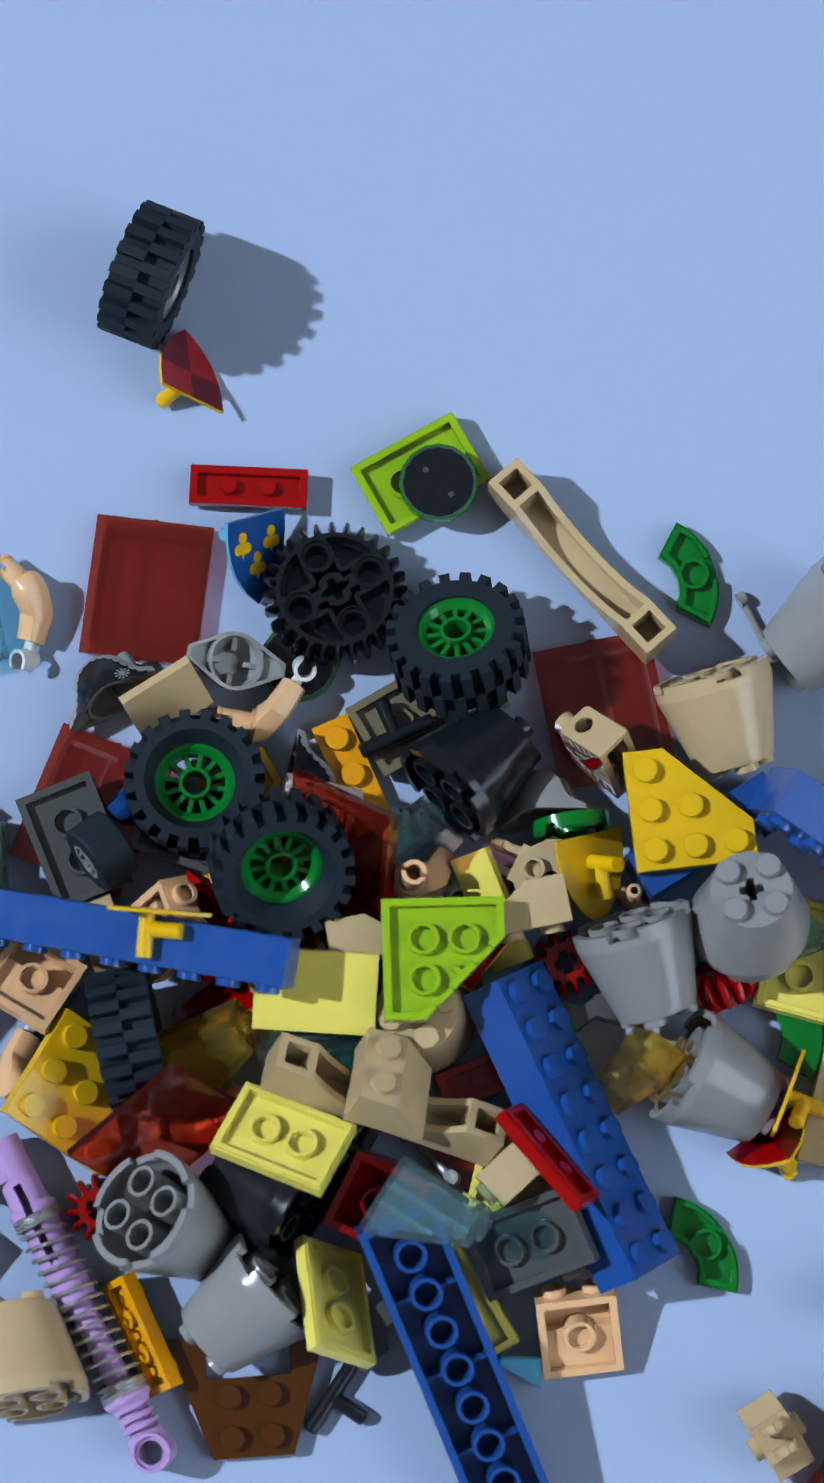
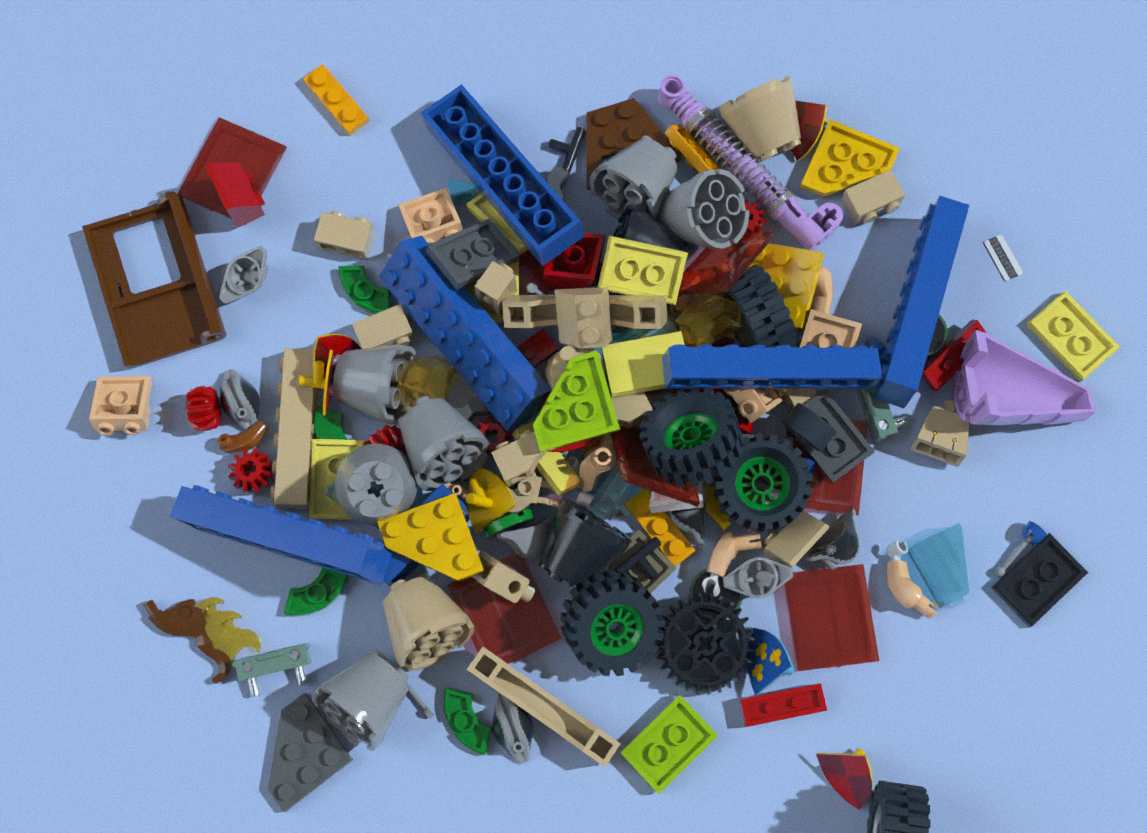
camera: 165 degrees right, 5 degrees down
yellow shield [107,905,212,958] -> none
light yellow tile [294,1234,377,1369] -> none
clear light blue slope [359,1154,492,1248] -> none
black tile [399,443,478,522] -> none
red tile [494,1103,600,1213] -> none
tan hinge [735,1390,815,1482] -> none
none -> tan brick [314,211,375,260]
none -> tan brick [352,304,415,349]
none -> light grey hat [492,693,533,764]

